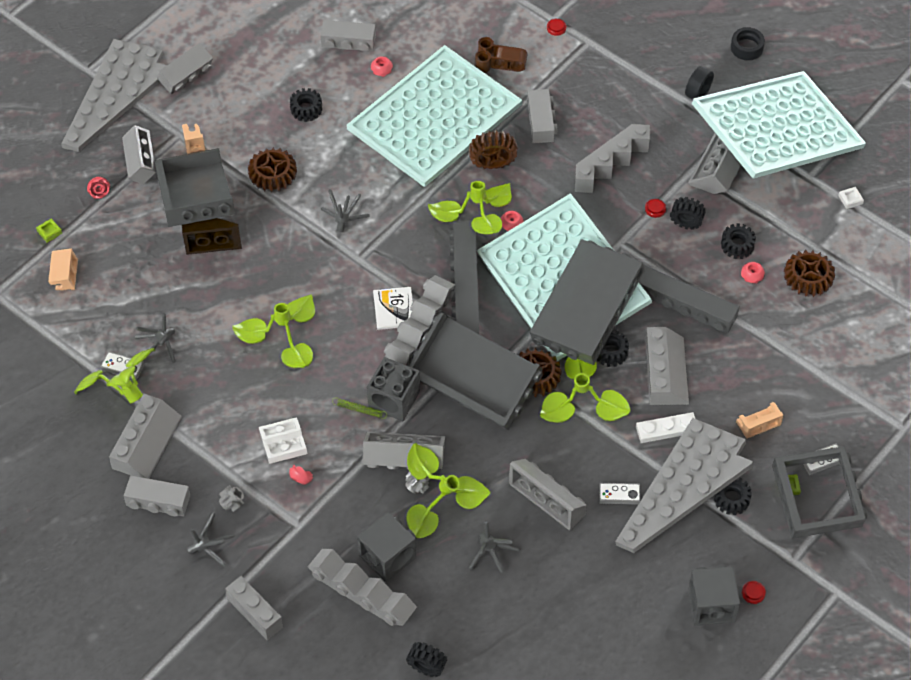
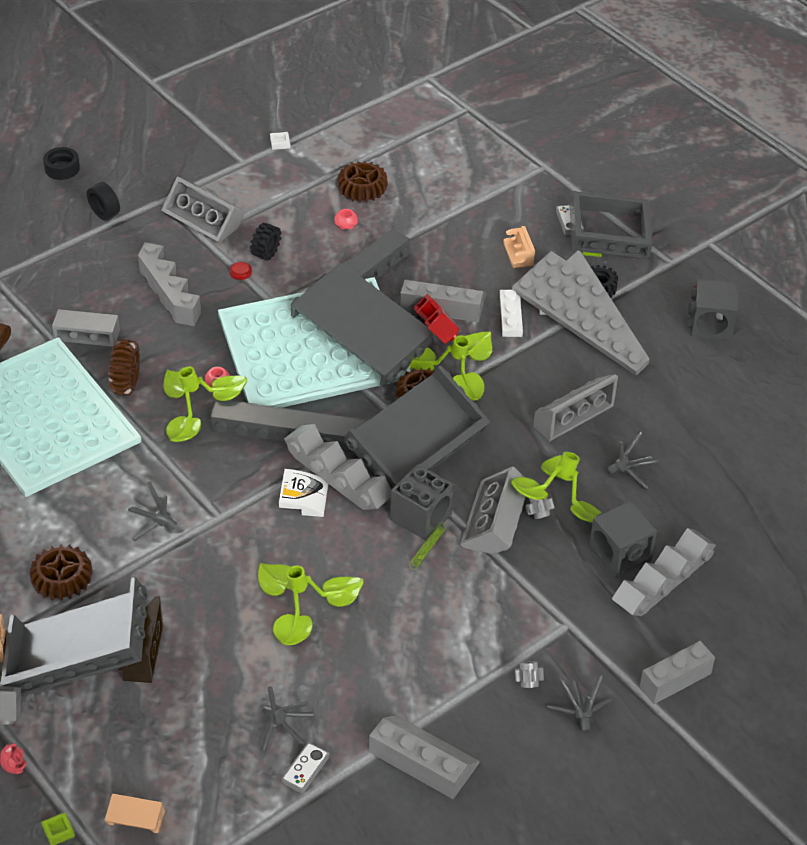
camera: 80 degrees left, 10 degrees down
lime plant [74,348,156,404] -> none
light grey brick [124,475,190,517] -> none
white slope [259,417,308,464] -> none
coral plate [289,465,313,485] -> none
black tyre [406,642,447,677] -> none
tile [599,483,640,505] -> none
light aqua plate [692,71,866,179] -> none
black tyre [721,223,756,259] -> none
none -> red arch [414,293,460,344]

